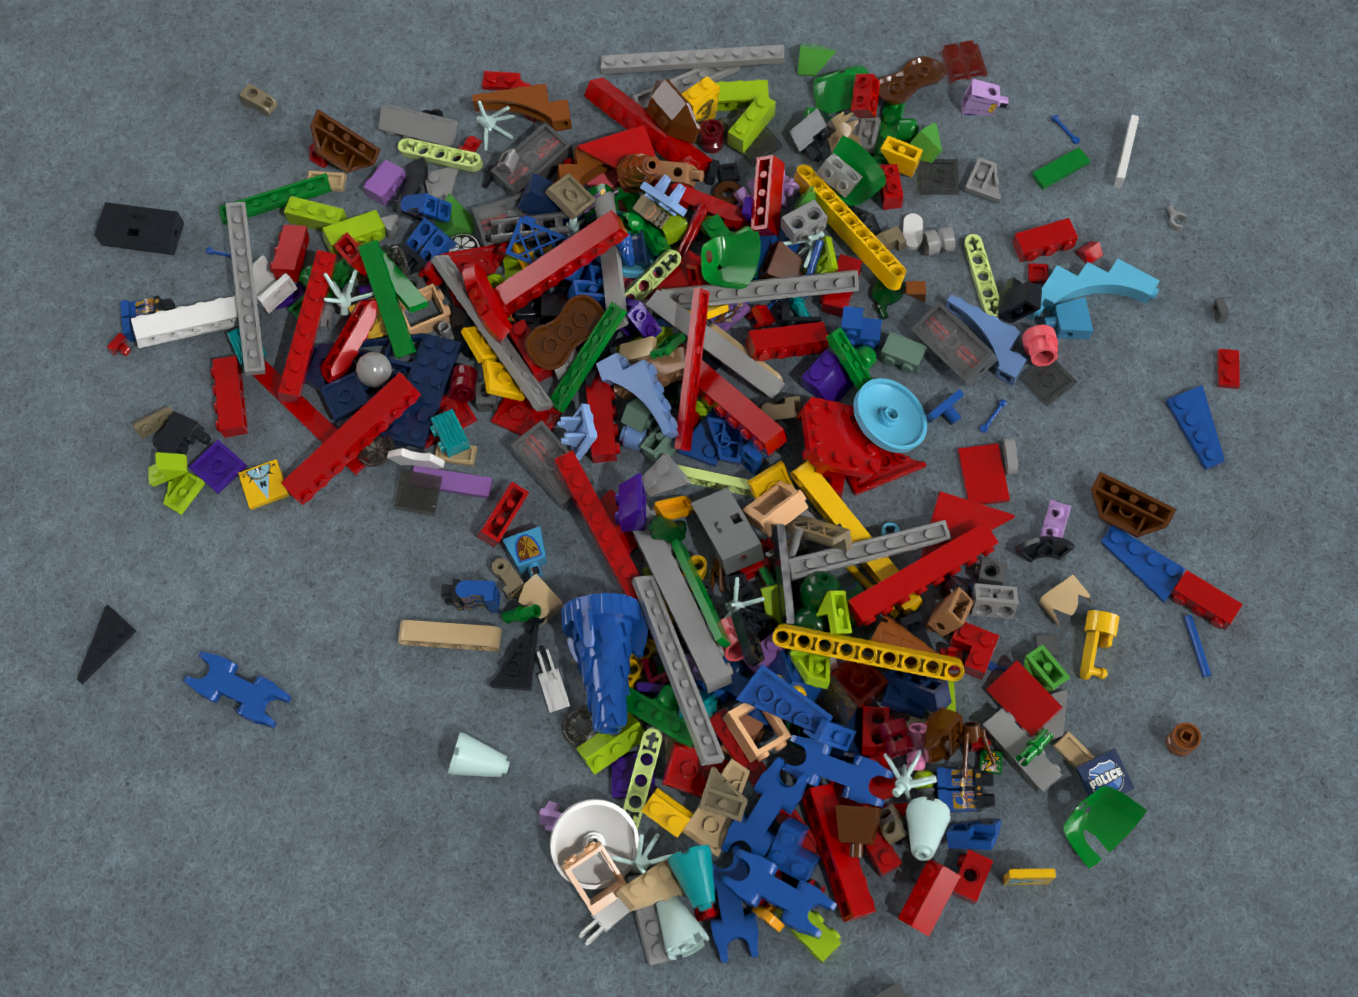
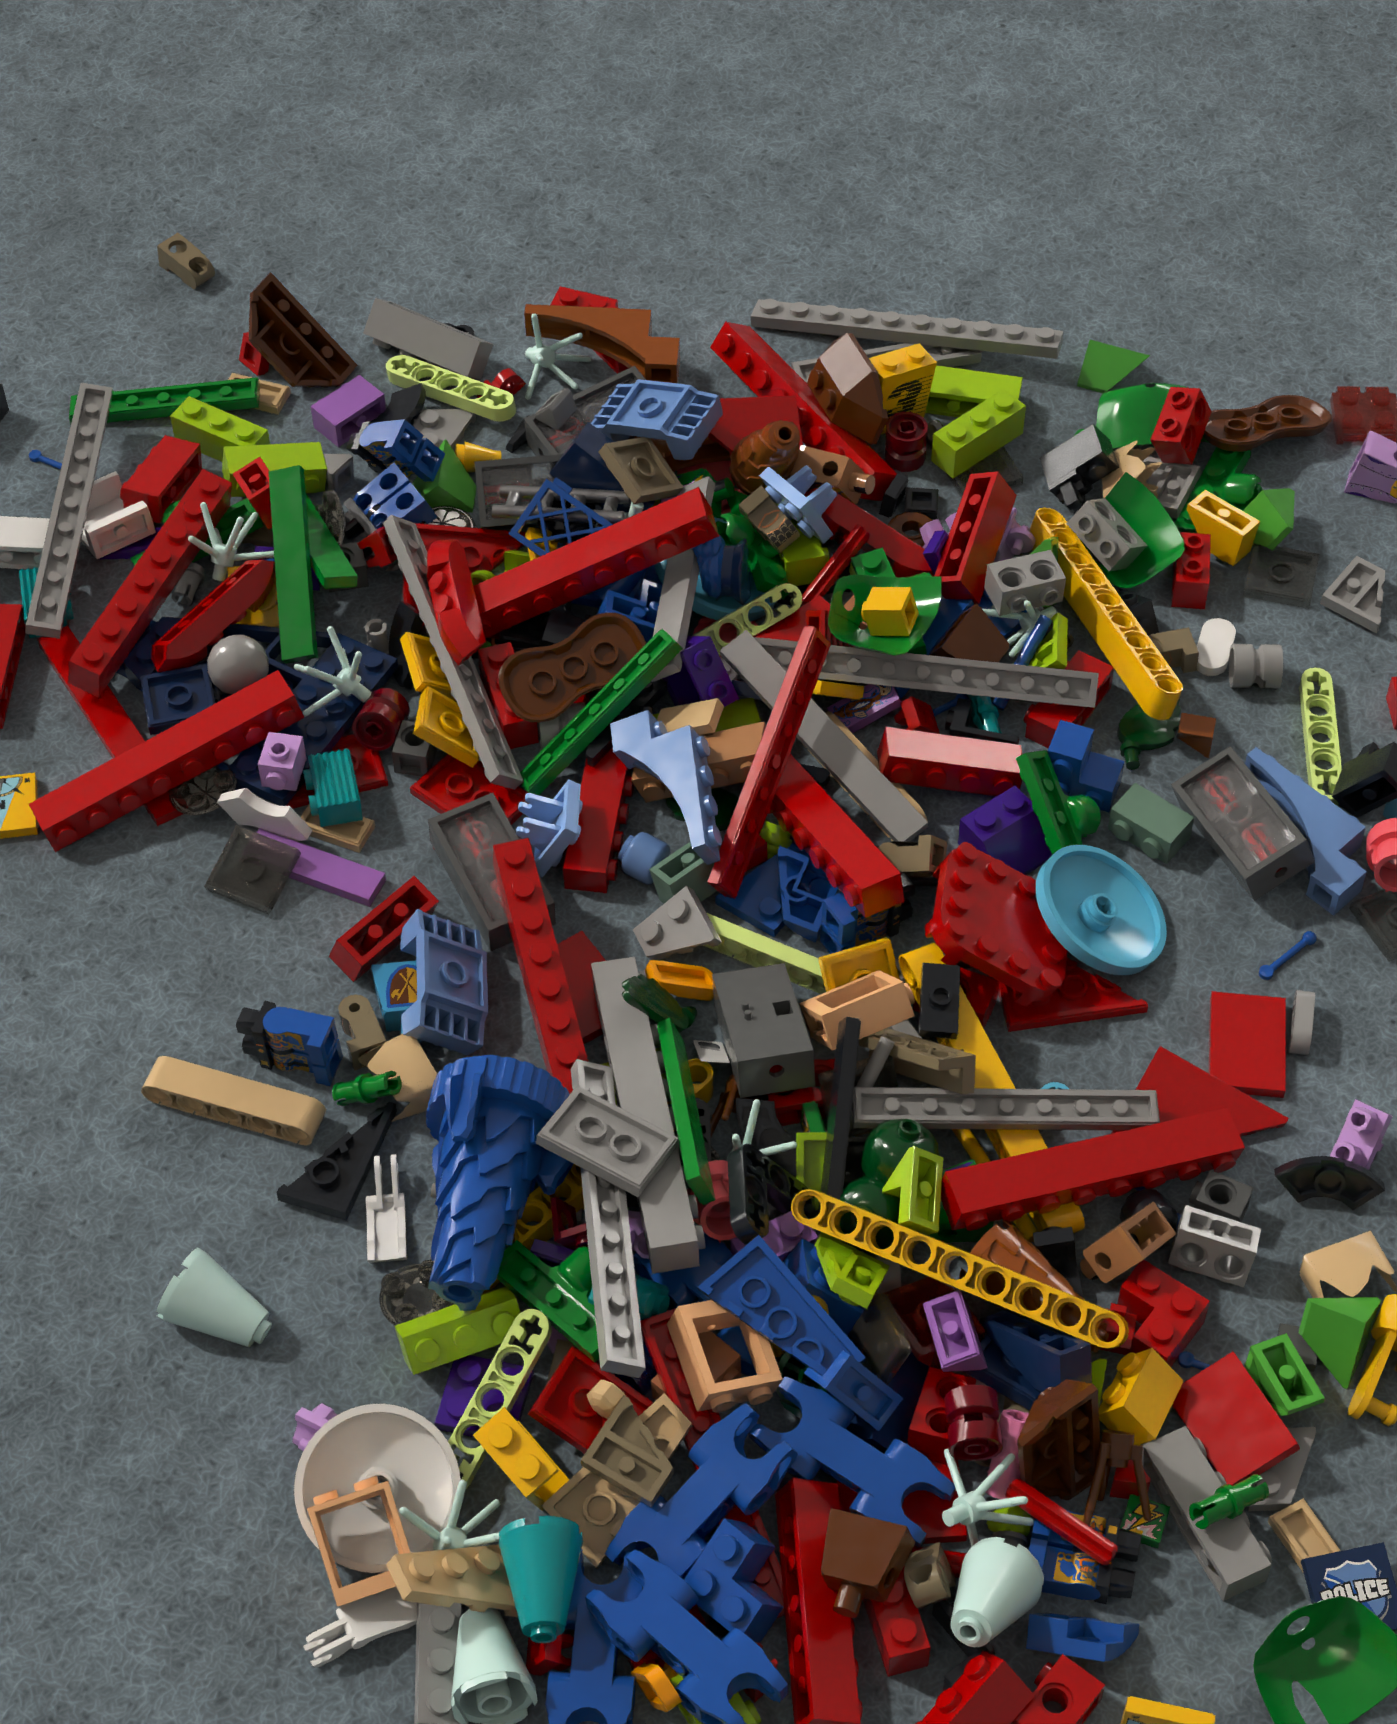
camera: 10 degrees right, 15 degrees down
light nougat window [398,284,452,335] -> none
dark purple slope [615,473,646,532] -> none
sand green brick [621,397,658,433] -> none
green tile [650,332,686,359] -> none
blue tile [926,389,964,424] -> none
none -> lavender brick [258,732,307,791]
none -> light aqua plant [294,626,372,717]
none -> medium blue plate [400,909,488,1056]
none -> yellow cone [455,441,501,473]
none -> light grey tile [536,1085,679,1197]
none -> tan tile [587,1380,625,1419]
none -> medium blue plate [591,379,723,460]
none -> white sticker [693,1040,730,1063]
none -> yellow brick [861,587,919,636]
none -> black plate [919,962,960,1039]
none -> medium lavender slope [923,1289,988,1372]
none -> red axle [1005,1479,1118,1565]
none -> yellow brick [1099,1348,1184,1445]
none -> bright green slope [1298,1297,1381,1389]

